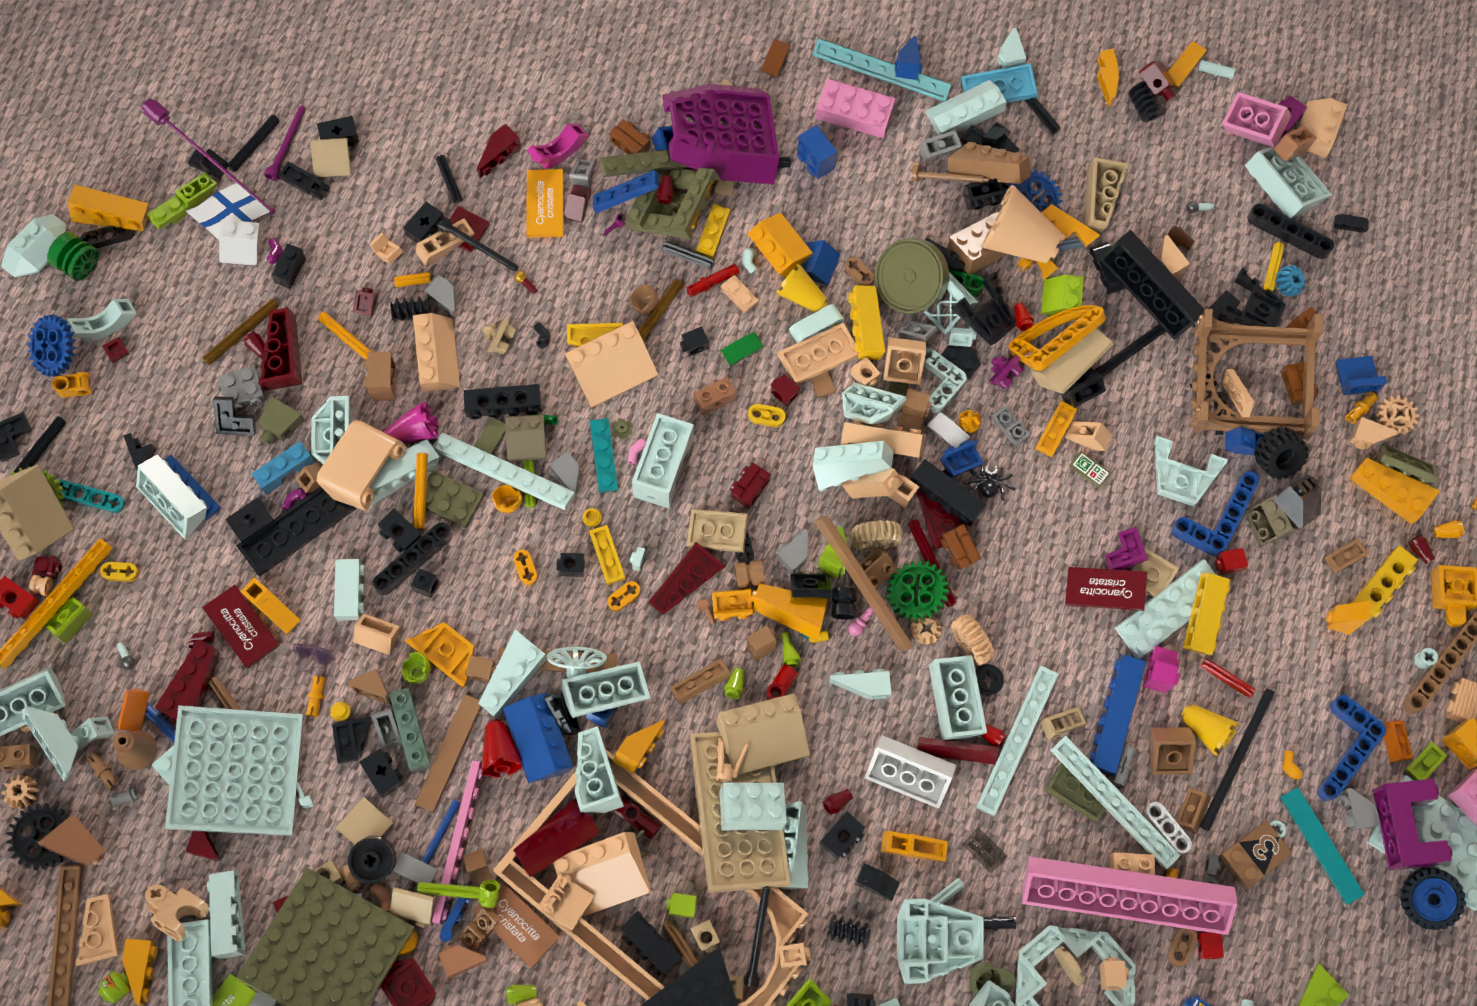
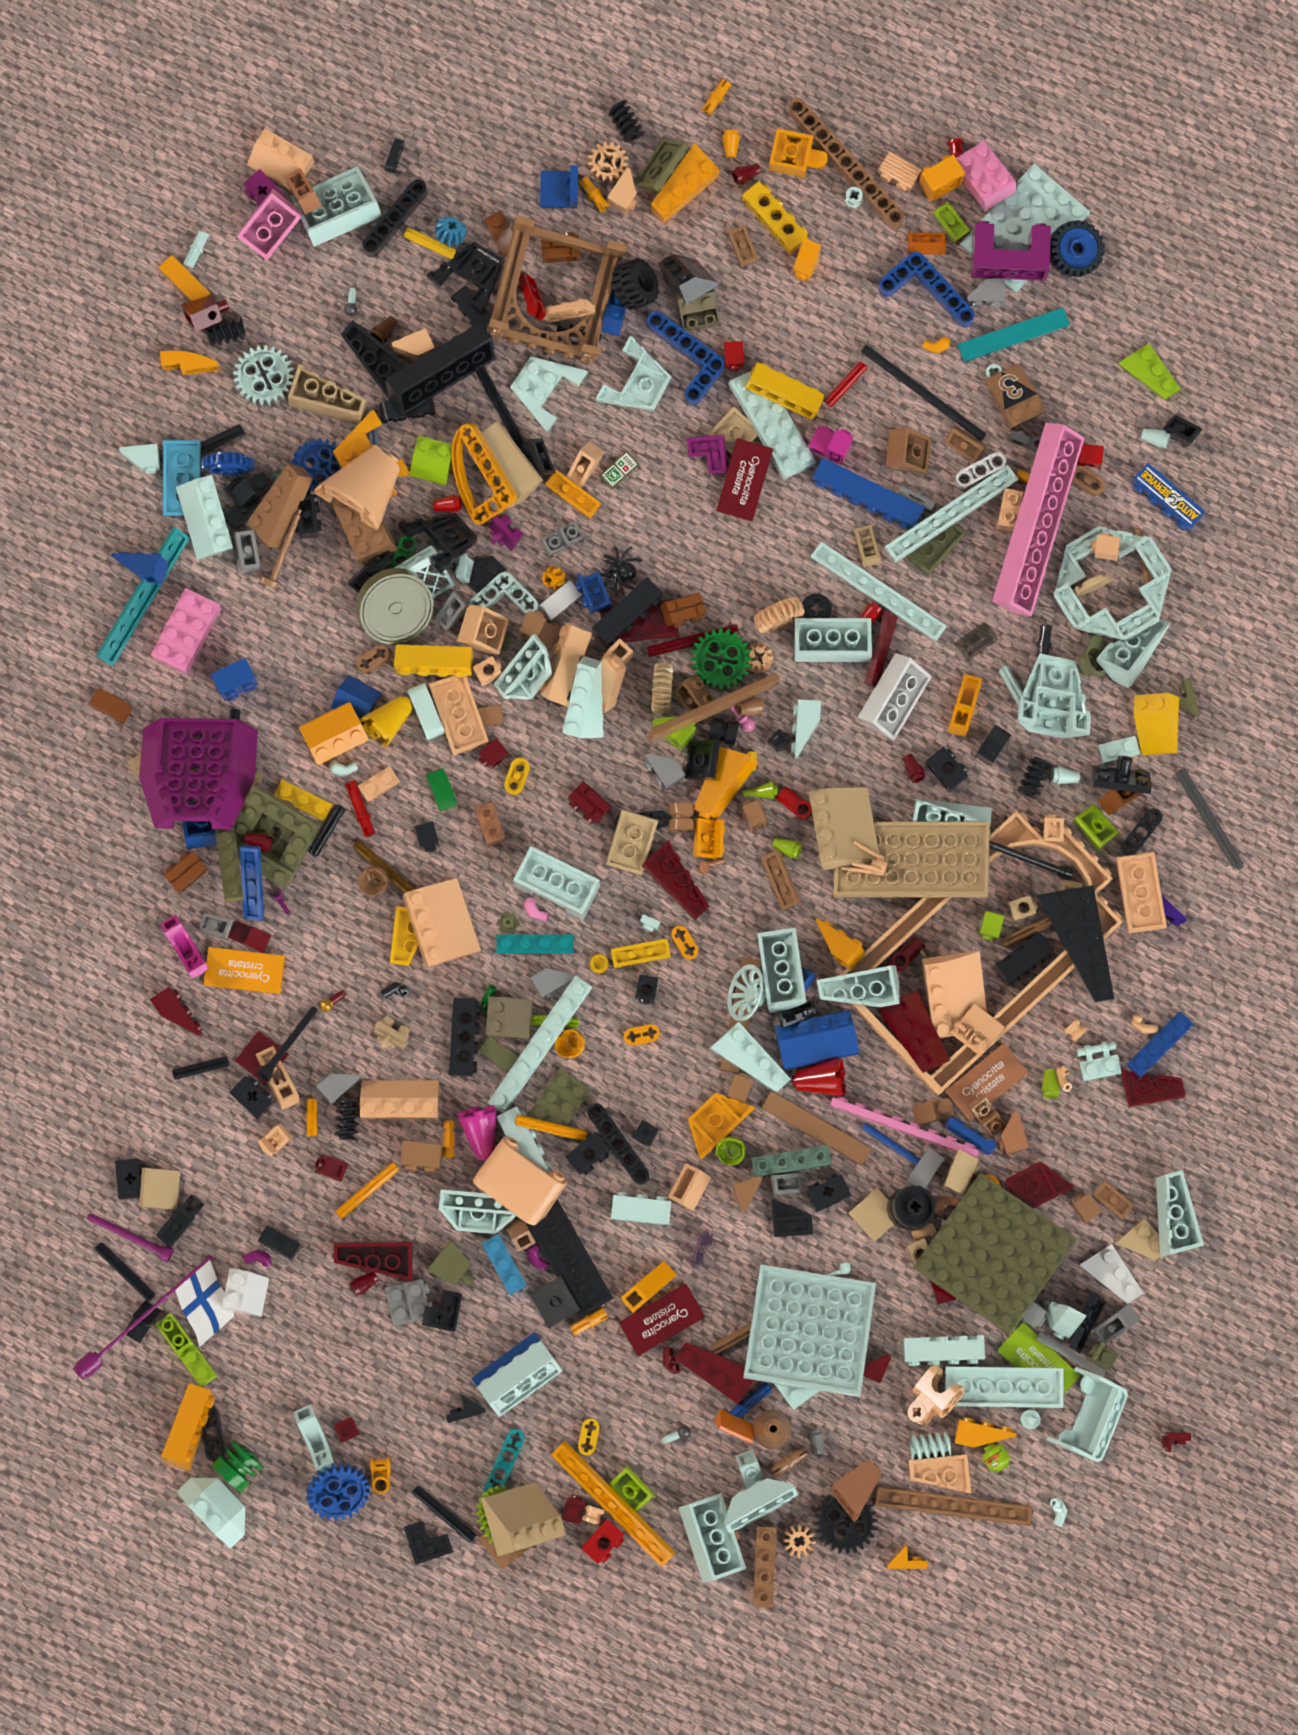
camera: 80 degrees left, 10 degrees up
pearl gold axle [202,298,279,365] -> none
light orange pin [305,676,326,717] -> none
yellow plate [330,702,351,722] -> none
lime axle [417,880,500,908] -> none
light aqua brick [719,783,787,830] -> none
yellow cone [1181,704,1240,756] -> none
none -> blue gear [202,452,255,476]
none -> light aqua gear [233,345,294,407]
none -> black wedge [341,320,407,399]
none -> light orange axle [443,1120,455,1158]
none -> light aqua wing [510,356,588,433]
none -> red hinge [519,272,546,320]
none -> light orange axle [570,1307,608,1335]
none -> black piece [608,99,645,143]
none -> medium nougat cone [735,697,765,716]
none -> black wheel [767,729,791,753]
none -> light aqua piece [910,1432,951,1460]
none -> light aqua cone [1050,766,1080,785]

